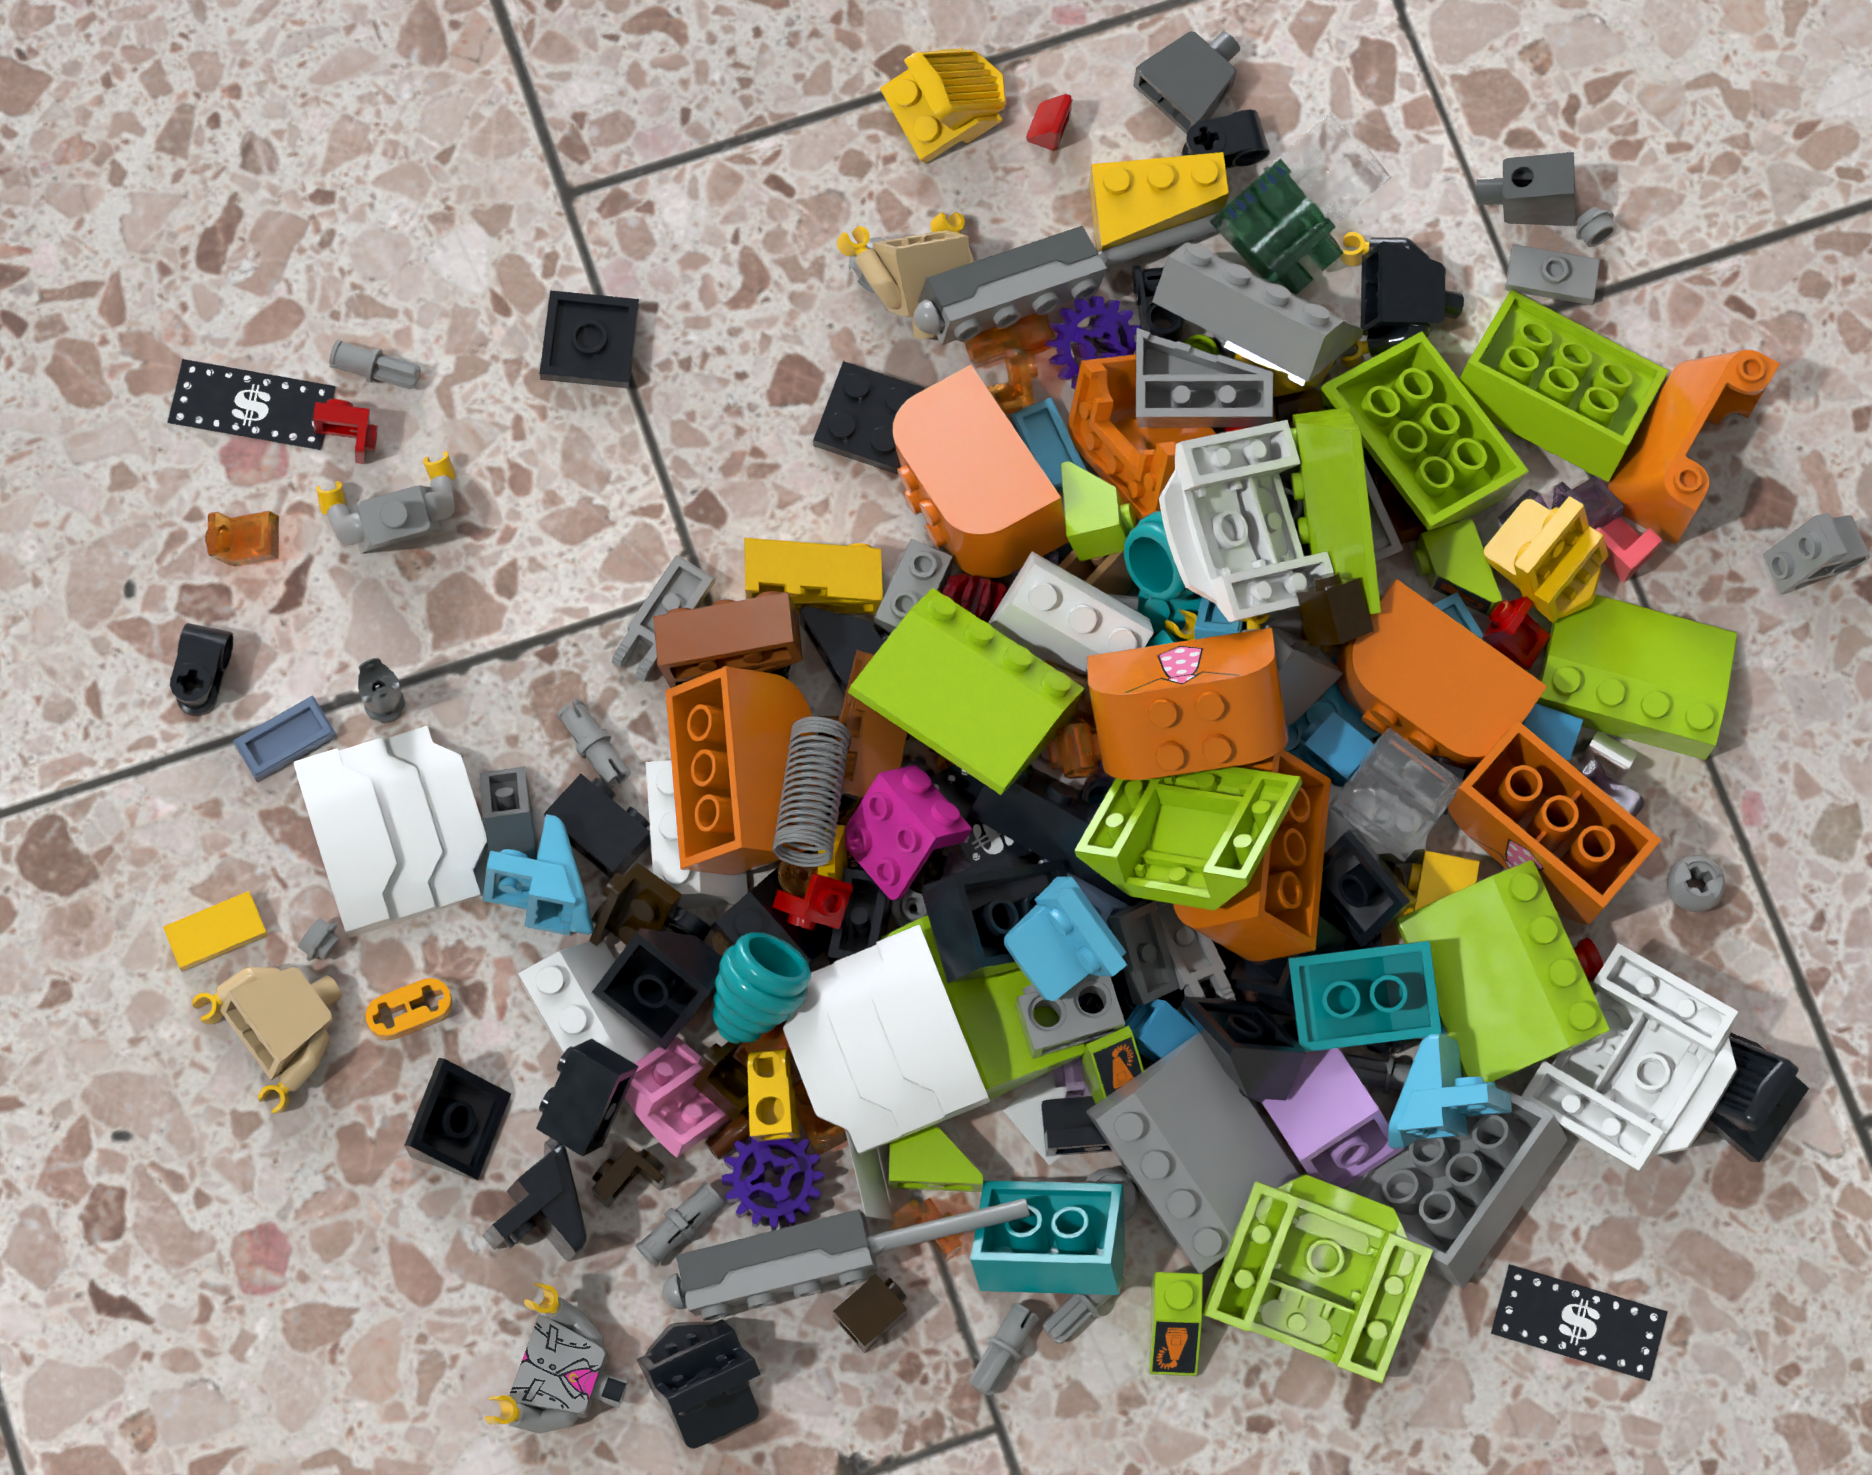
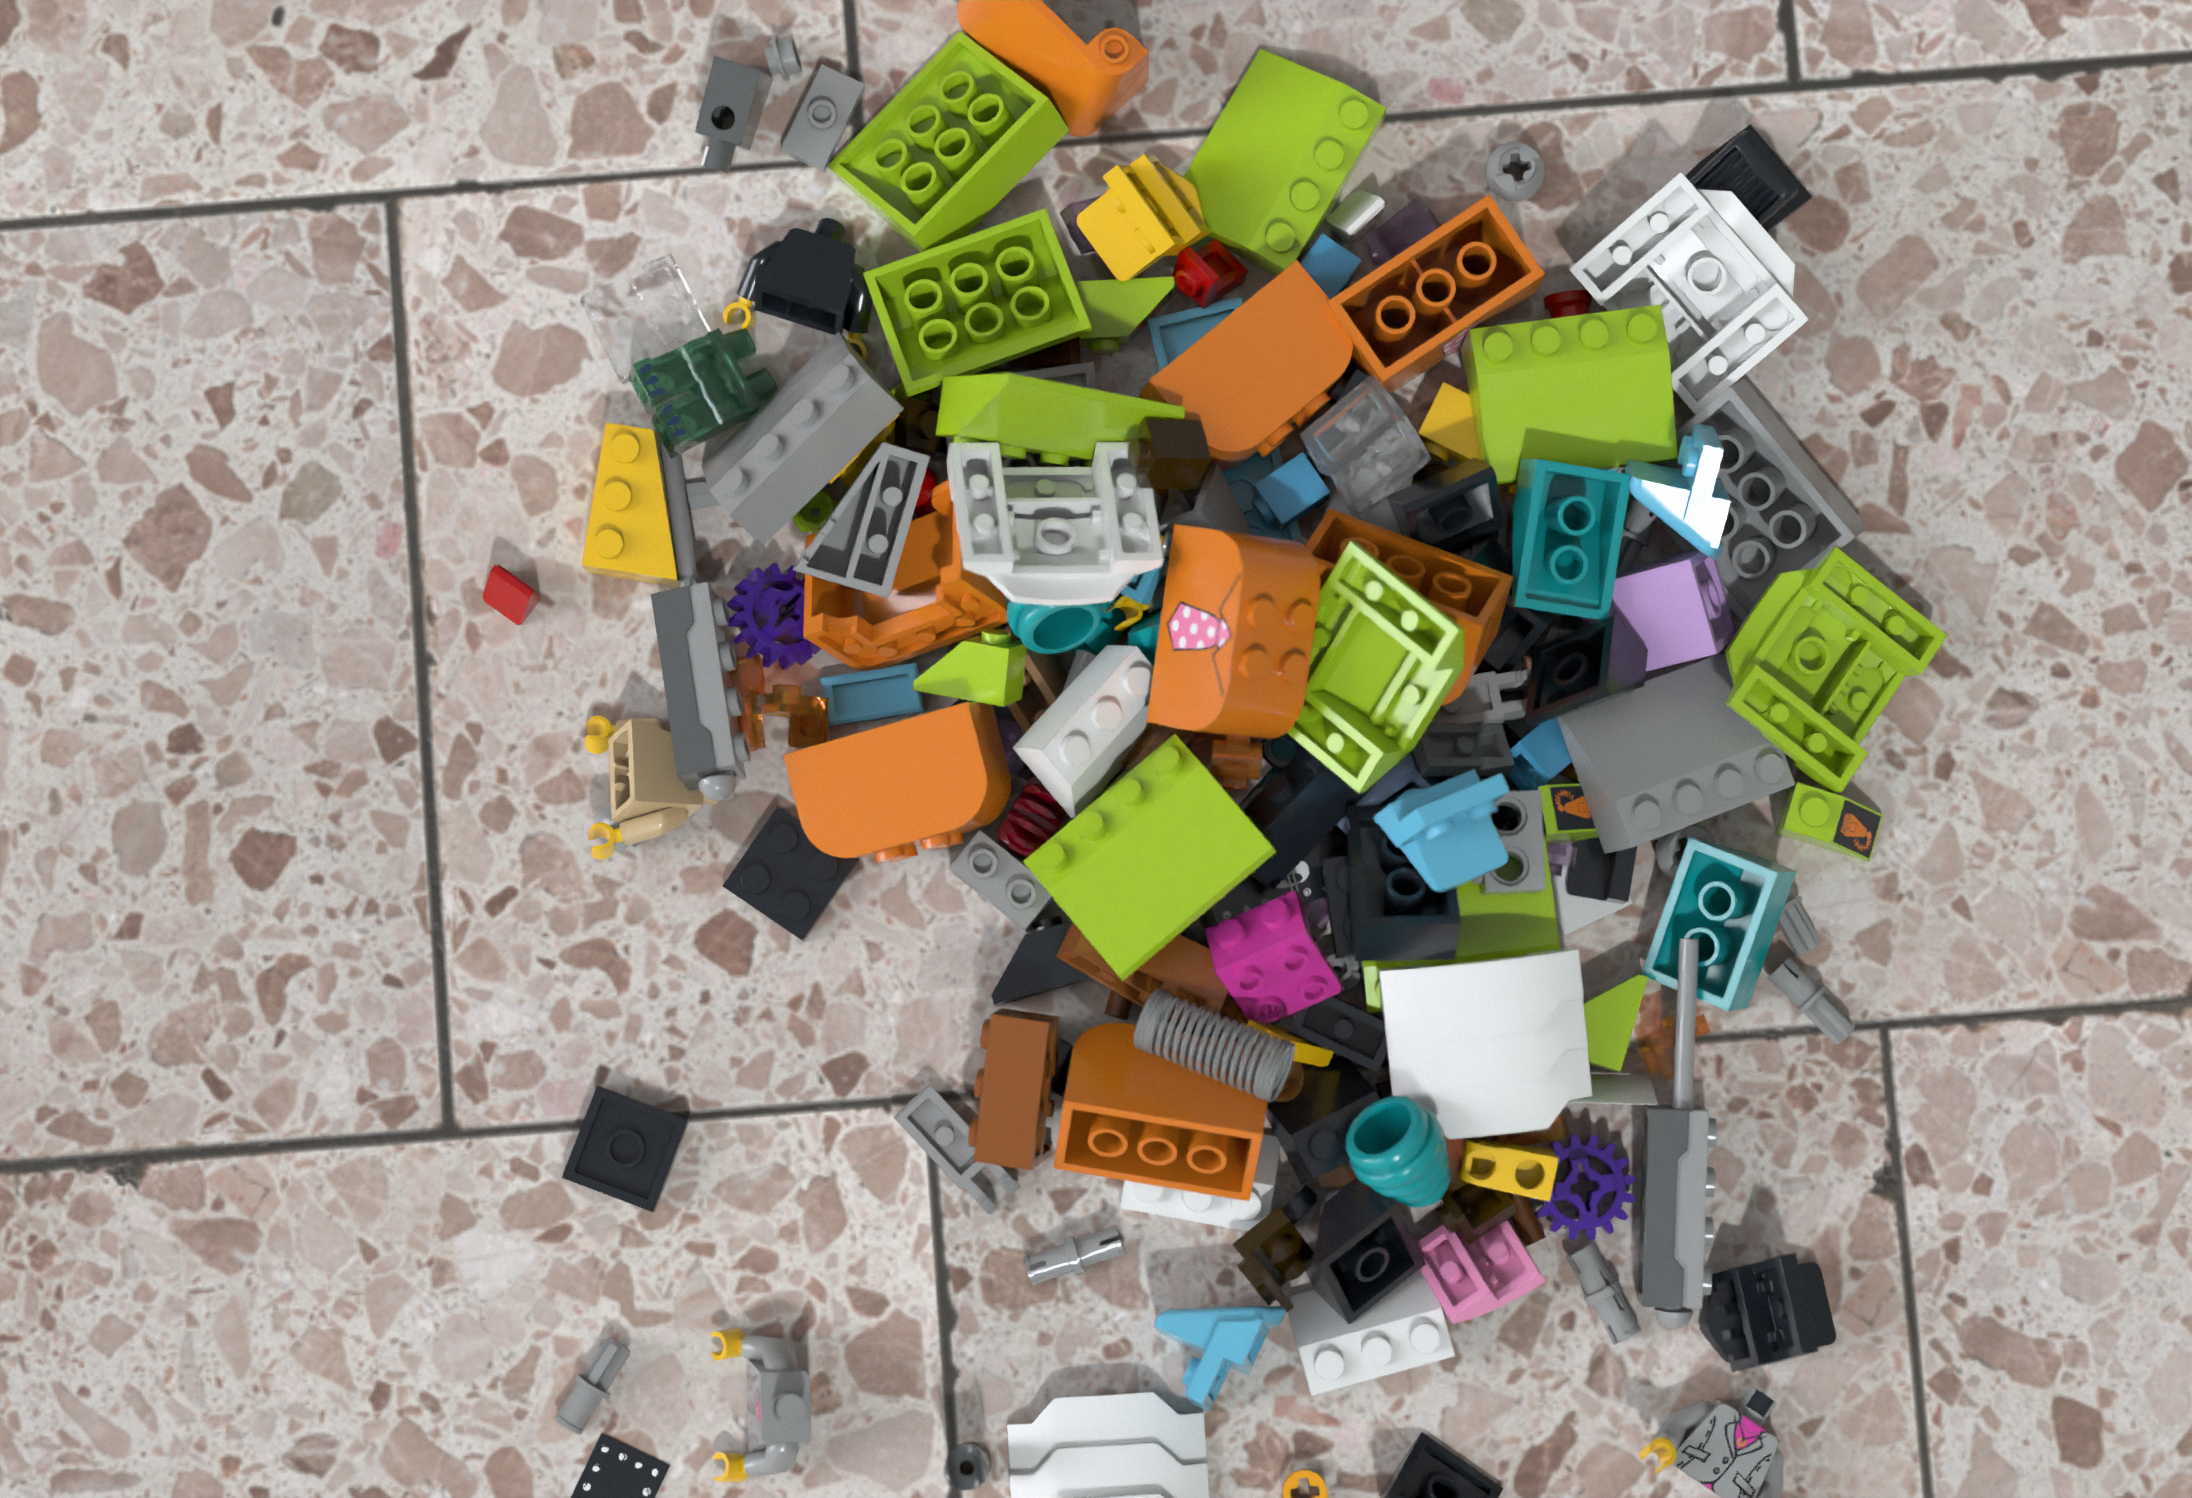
camera: 65 degrees left, 10 degrees up
red bracket [313,399,378,464] -> none
dark grey slope [480,766,537,860] -> none
black piece [482,1138,587,1261] -> none
black brick [536,1038,639,1157] -> none
black brick [544,773,651,879] -> none
dark brown bracket [591,1146,666,1208] -> none
yellow wedge [744,537,883,616] -> none
red bracket [772,873,853,931] -> none
dark brown brick [833,1273,908,1353] -> none
yellow piece [880,47,1006,164] -> none
black piece [1132,265,1184,343] -> none
dark grey torso [1133,31,1240,134] -> none
black piece [1181,109,1270,169] -> none
black sticker [1491,1264,1668,1381] -> none
bracket [1552,476,1623,530] -> none
coral panel [1596,516,1662,583] -> none

